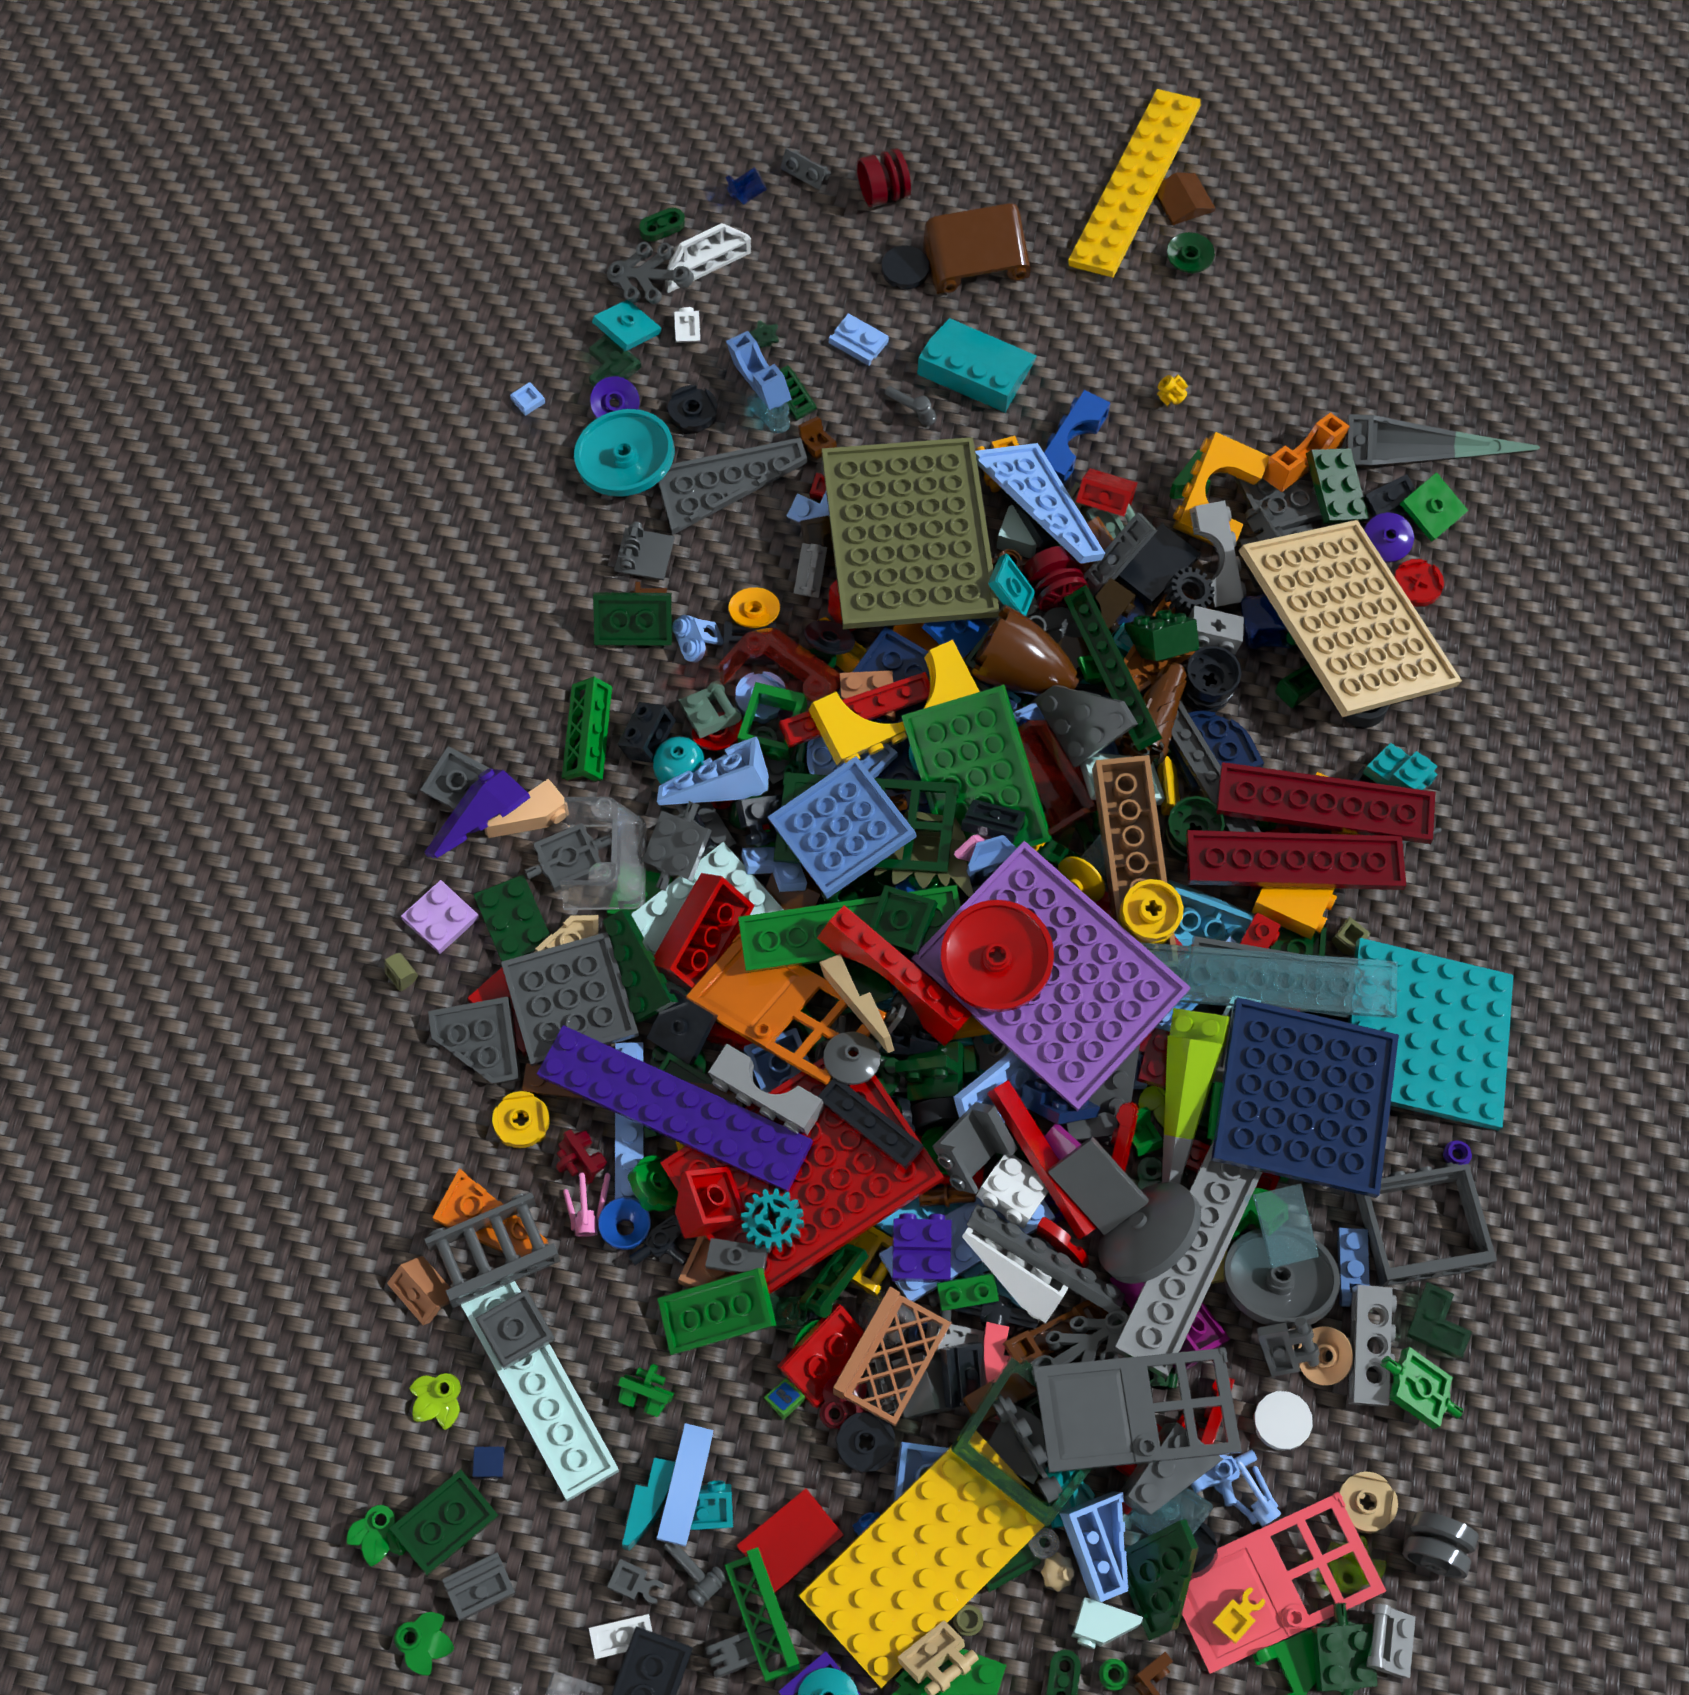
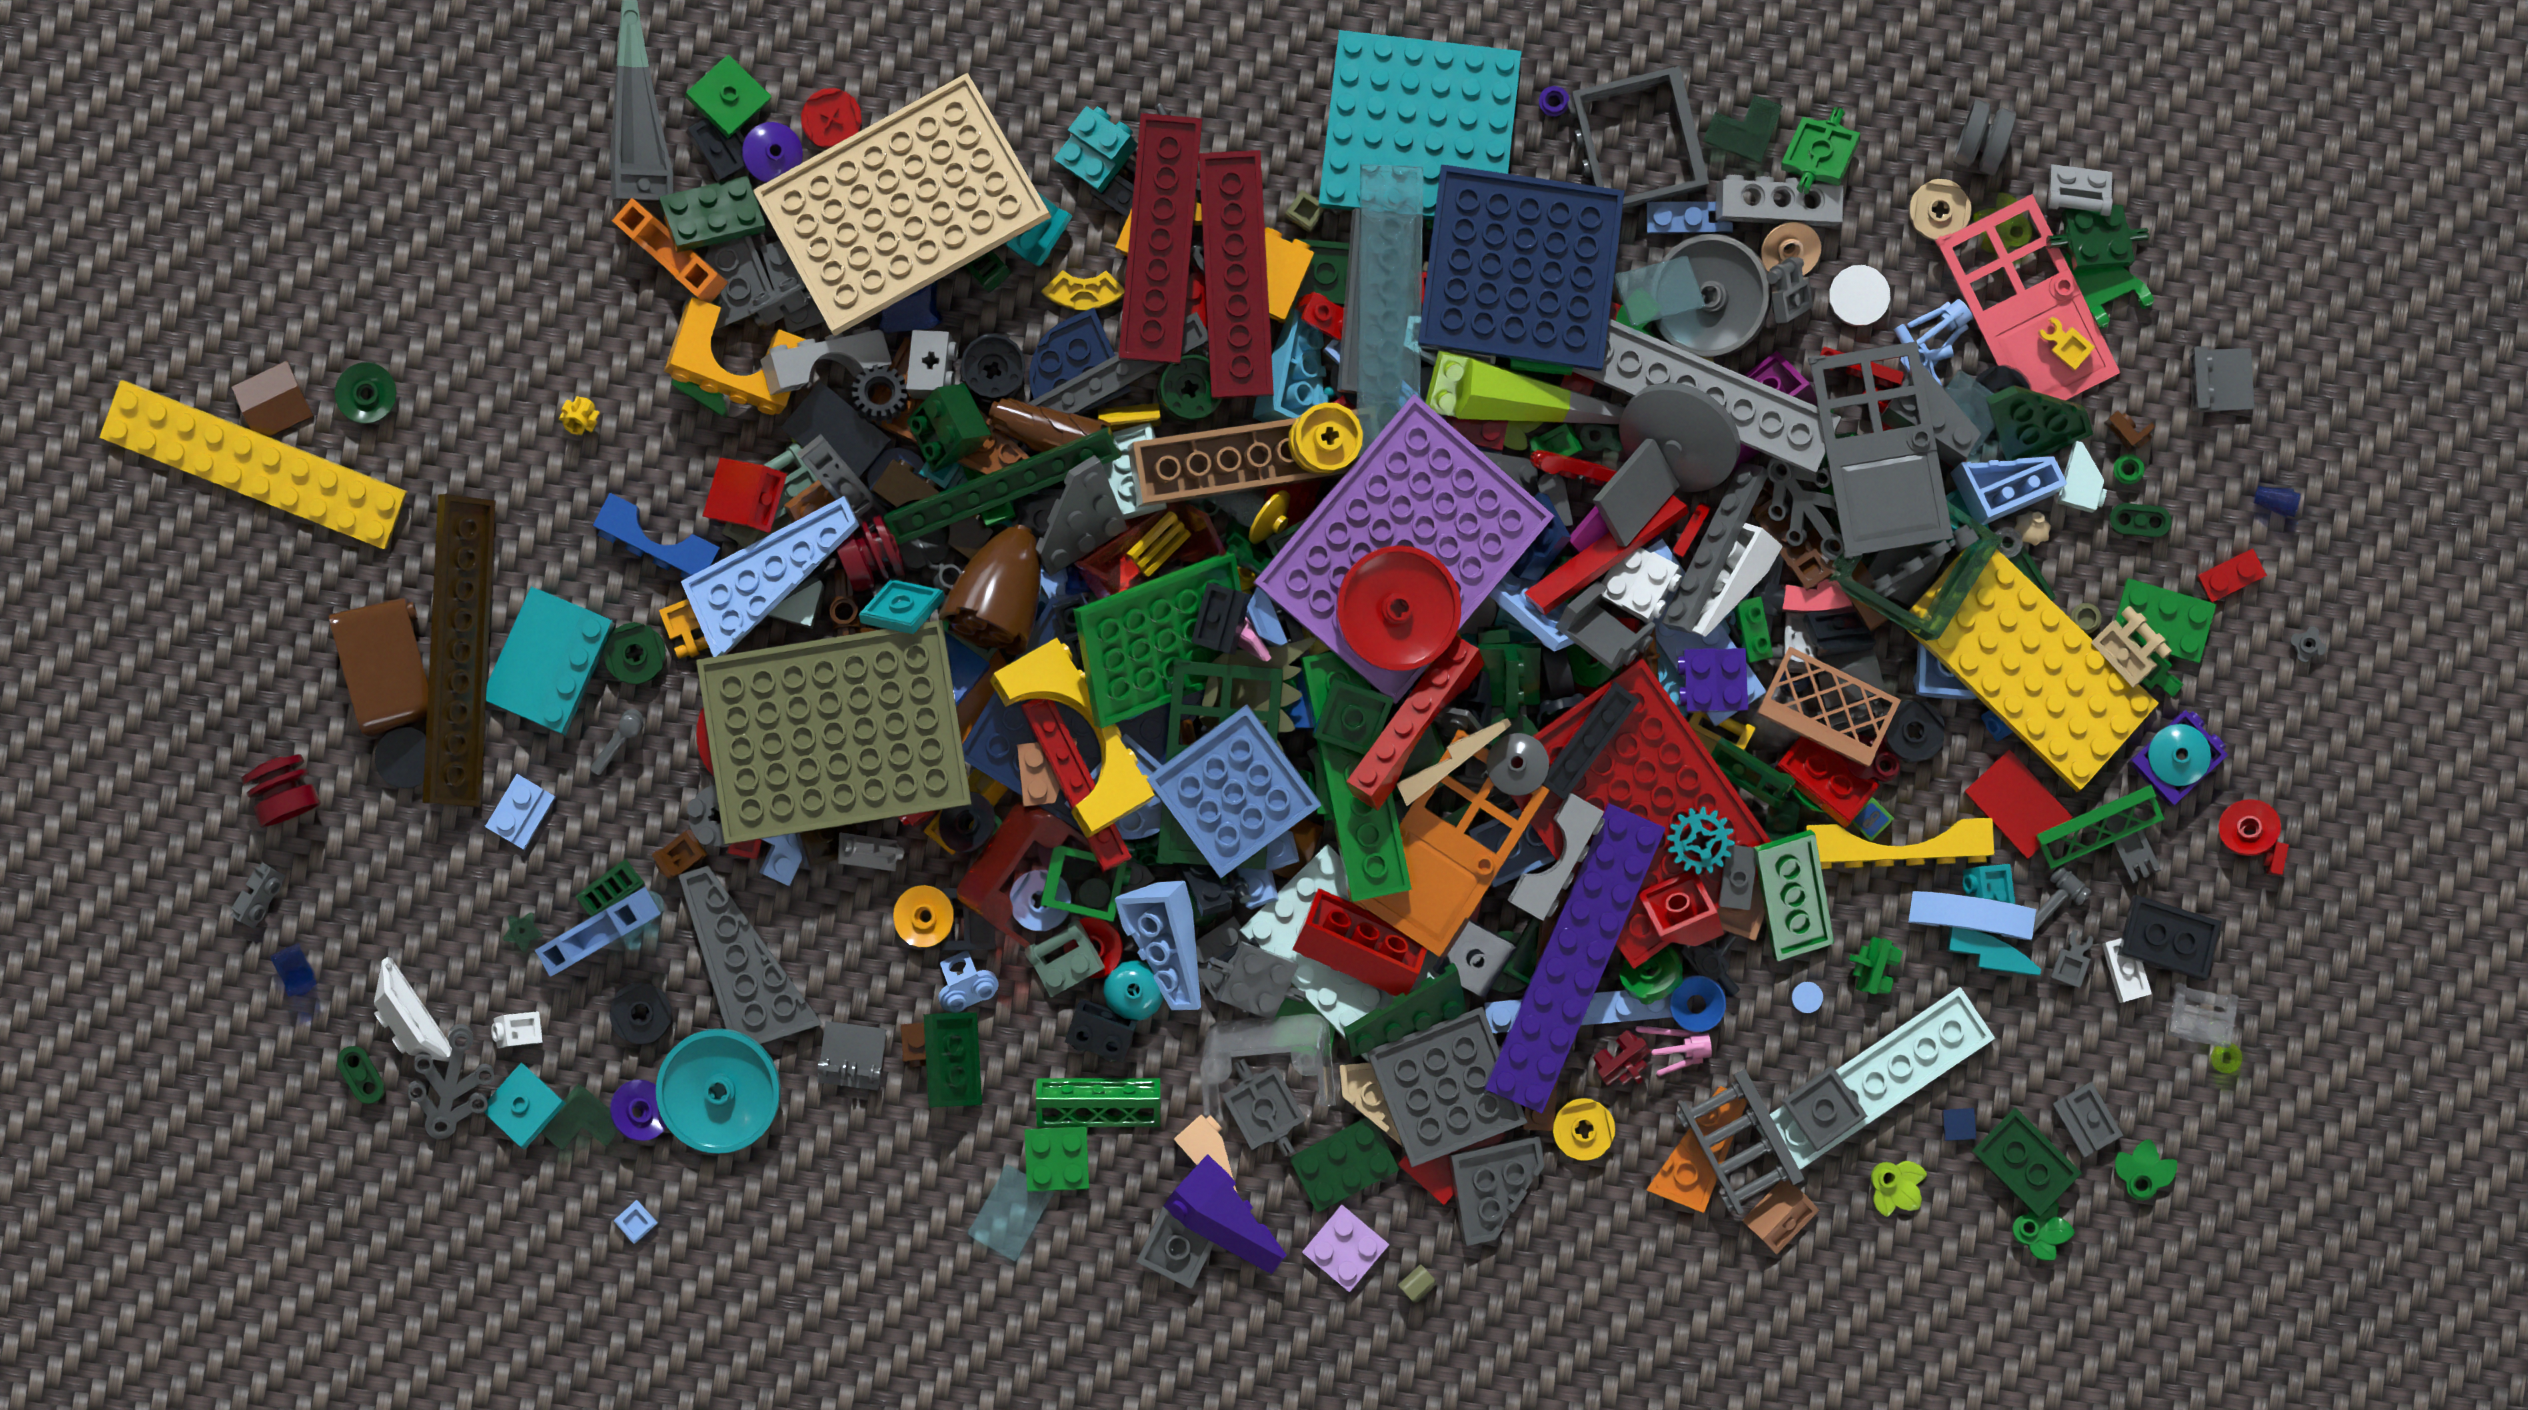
camera: 90 degrees left, 20 degrees up
none -> dark brown plate [422,494,496,807]
none -> dark green plate [603,622,666,685]
none -> clear light blue piece [968,1164,1055,1261]
none -> teal bracket [1004,192,1072,266]
none -> green plate [1024,1127,1089,1192]
none -> yellow tile [1041,270,1125,311]
none -> yellow tile [1126,511,1191,577]
none -> light blue tile [1791,982,1823,1013]
none -> yellow arch [1804,818,1994,869]

